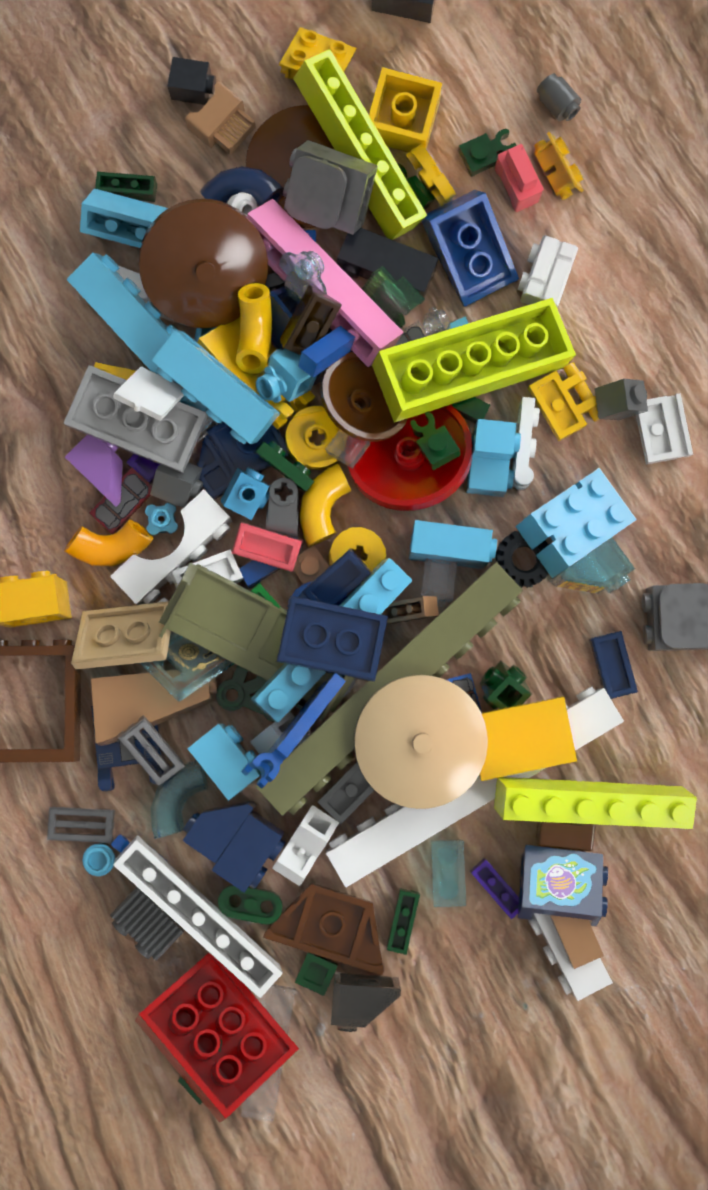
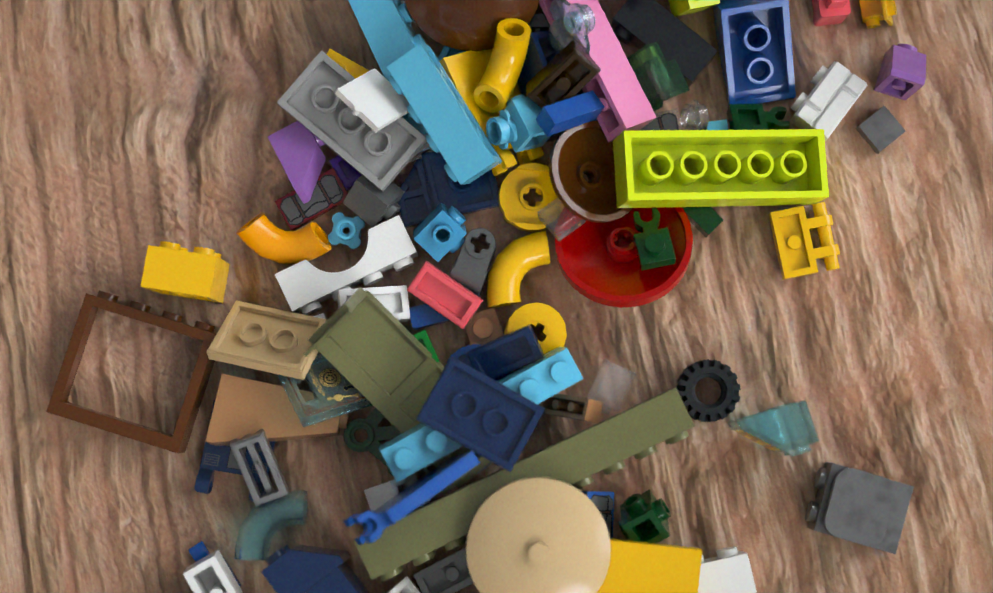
camera: 25 degrees right, 0 degrees up
flat silver tile [47,807,115,843] -> none
medium azure plate [82,843,115,876] -> none
medium azure brick [187,724,261,801] -> none
dark green plate [253,441,314,491] -> none
medium azure brick [408,520,497,569] -> none
medium azure brick [466,419,521,497] -> none
white plate [512,397,540,490] -> none
medium azure piece [515,468,637,579] -> none
dark blue tile [589,631,638,699] -> none
dark grey brick [594,379,648,420] -> none
white plate [636,393,693,465] -> none
none -> dark green plate [726,104,790,130]
none -> flat silver tile [856,105,906,154]
none -> medium lavender slope [874,44,926,101]

